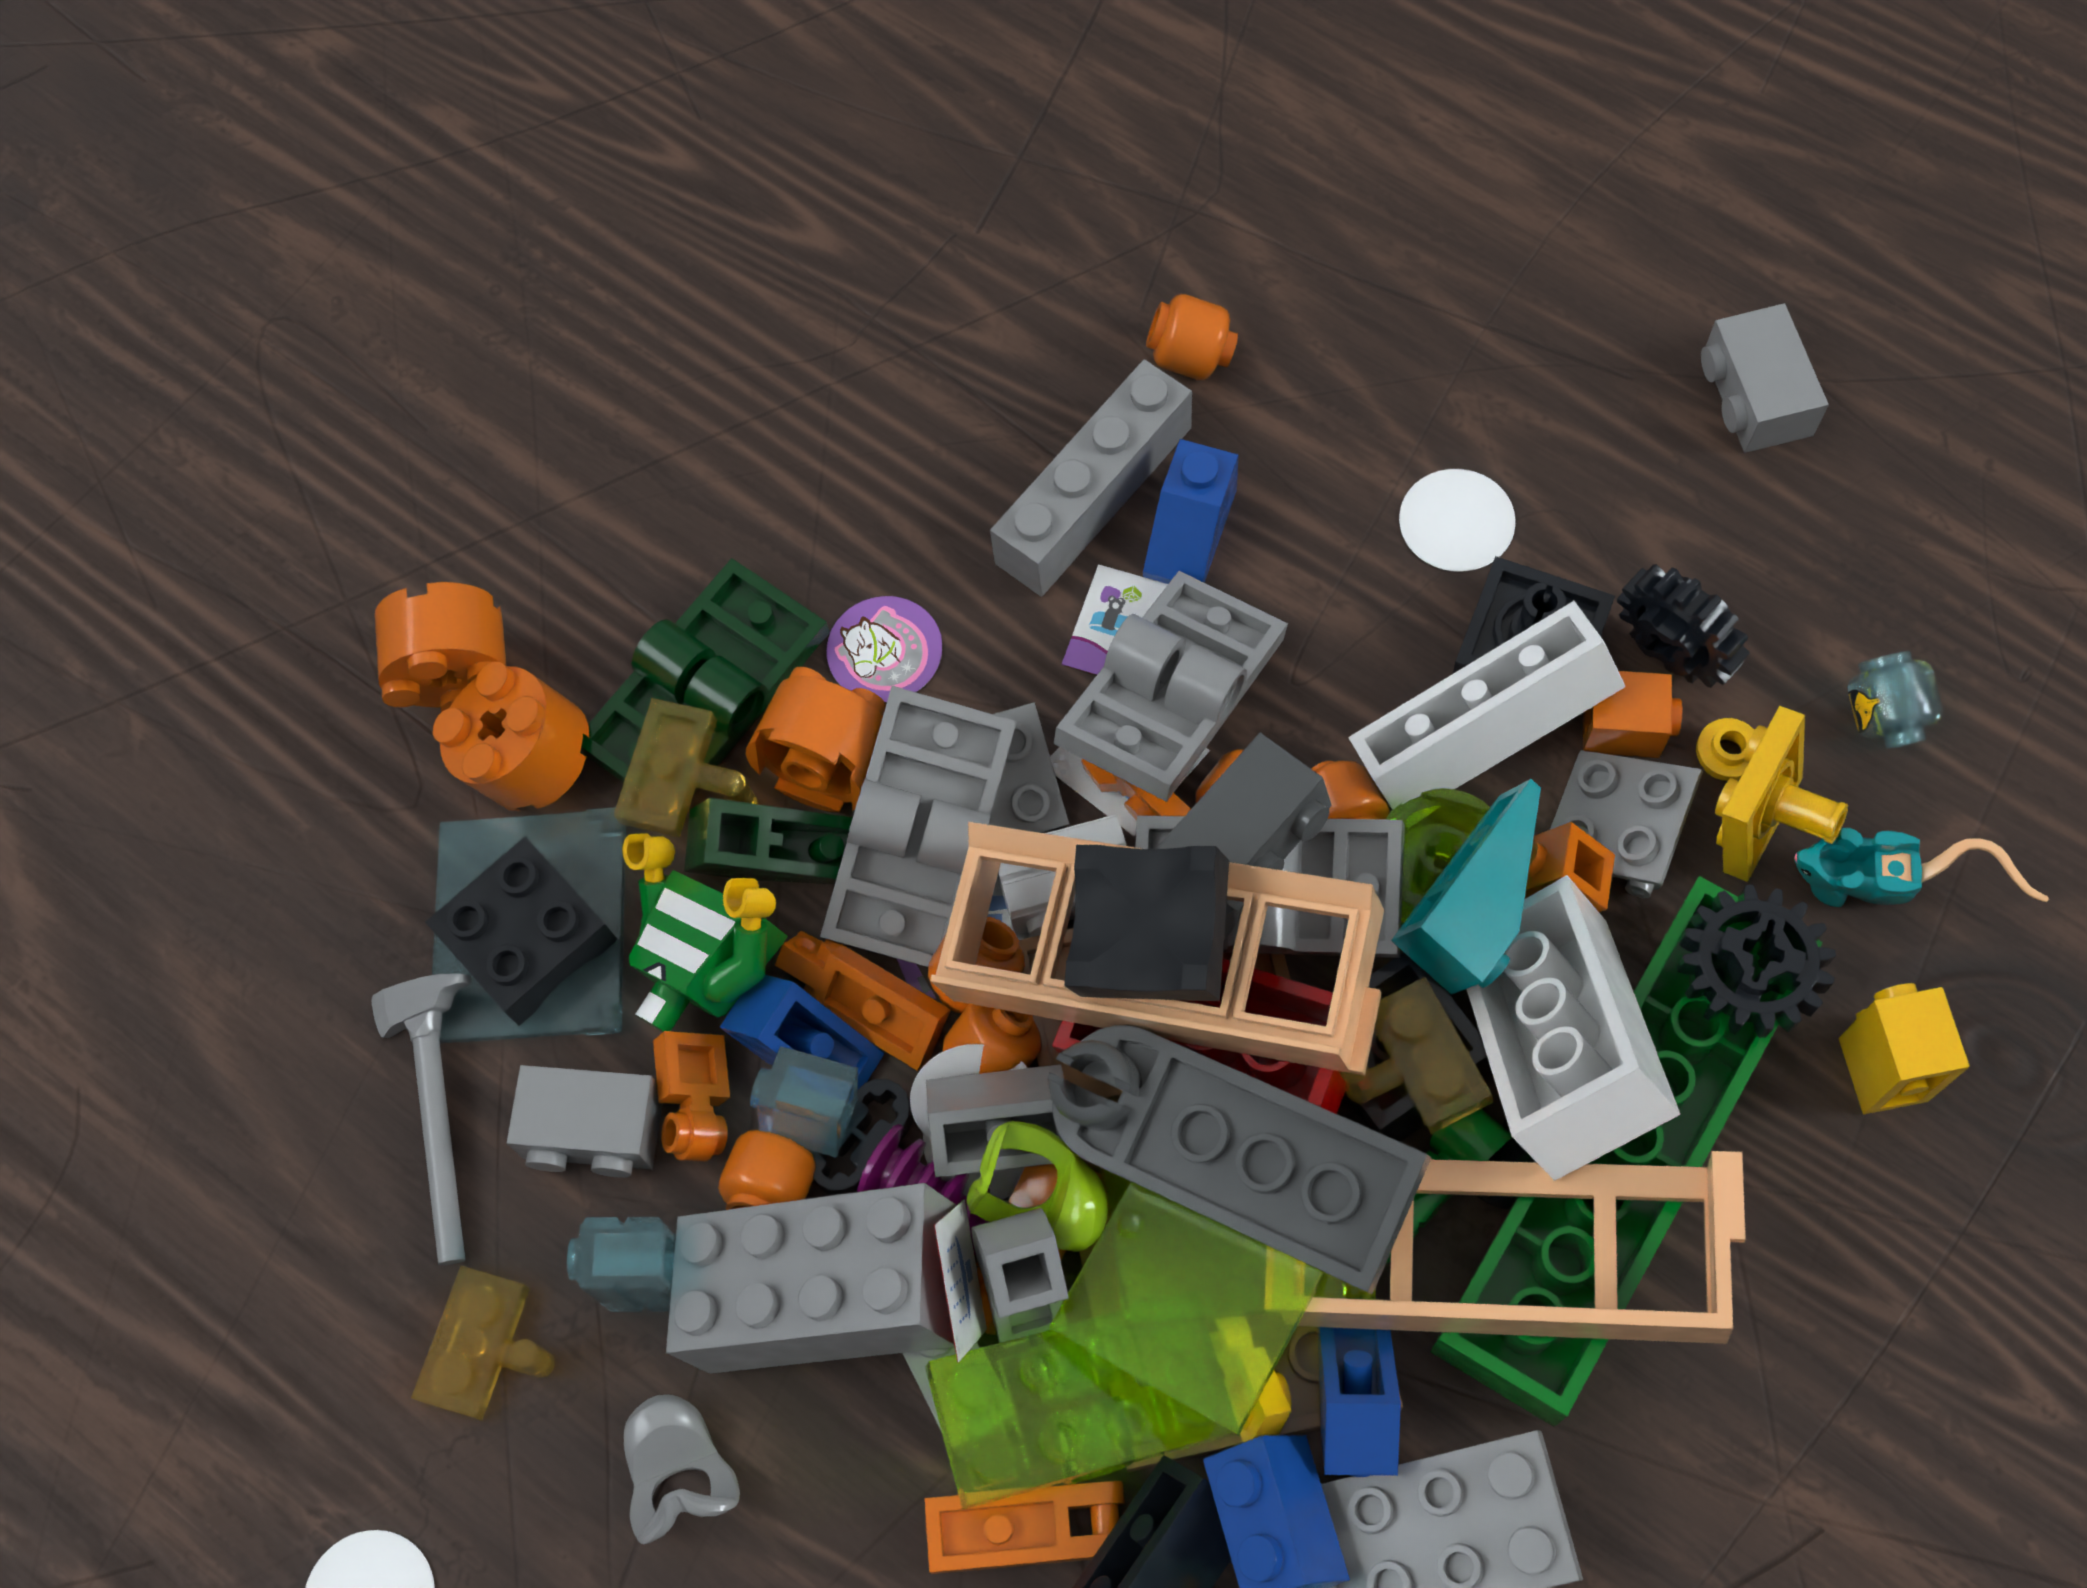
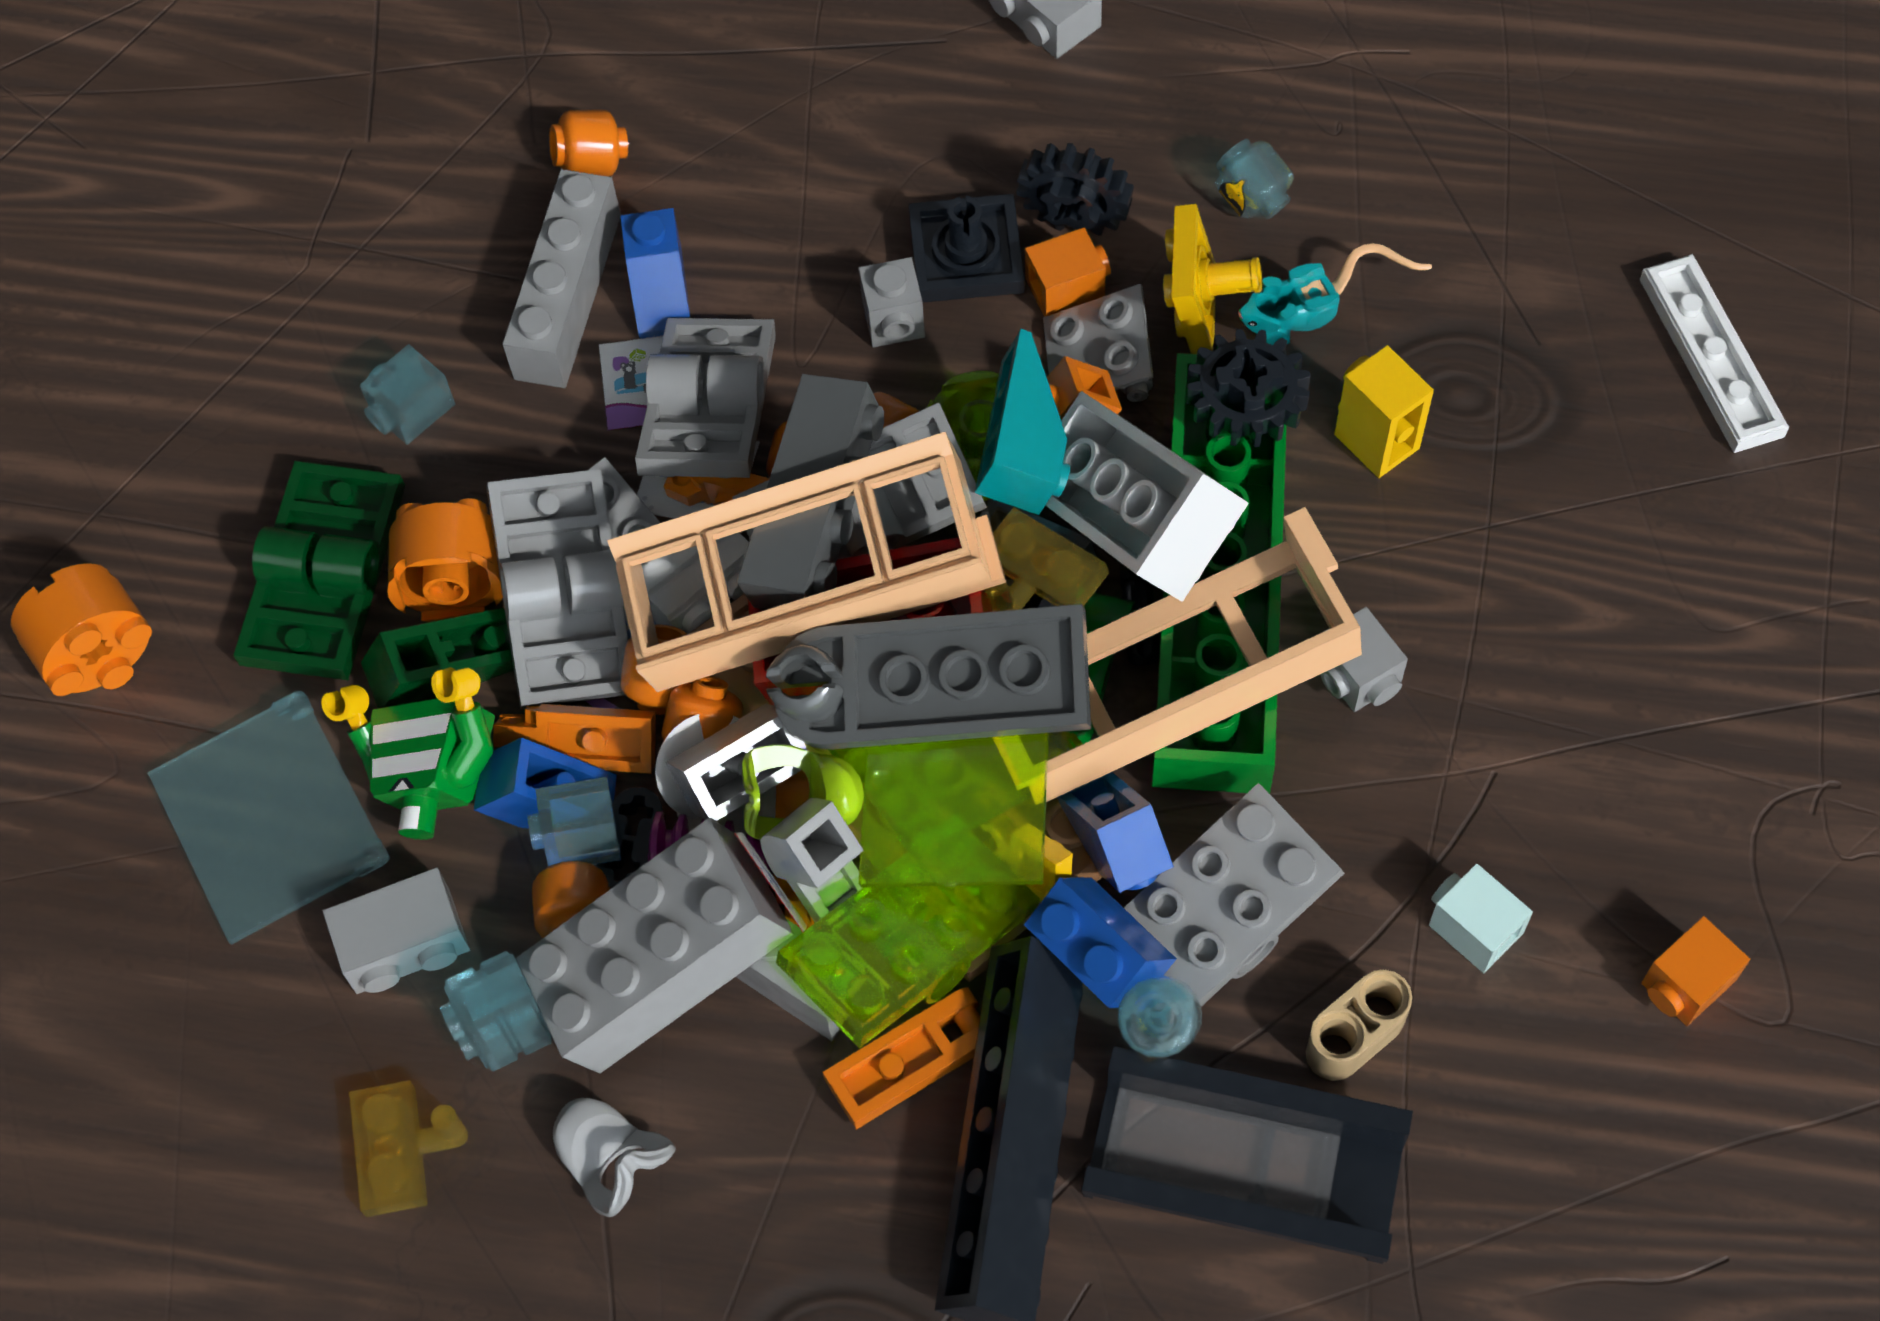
camera: 30 degrees left, 5 degrees down
light grey piece [371,974,471,1265] -> none
black brick [425,836,618,1026] -> none
orange brick [433,662,589,811] -> none
clear yellow plate [613,698,757,838] -> none
orange plate [653,1031,730,1162] -> none
sticker [826,596,942,702] -> none
black brick [1064,845,1229,1001] -> none
white brick [1348,601,1626,820] -> none
white sticker [1399,469,1516,572] -> none
yellow plate [1696,718,1755,781] -> none
none -> clear light blue brick [360,344,455,445]
none -> light grey brick [859,257,925,347]
none -> light grey brick [1320,607,1408,712]

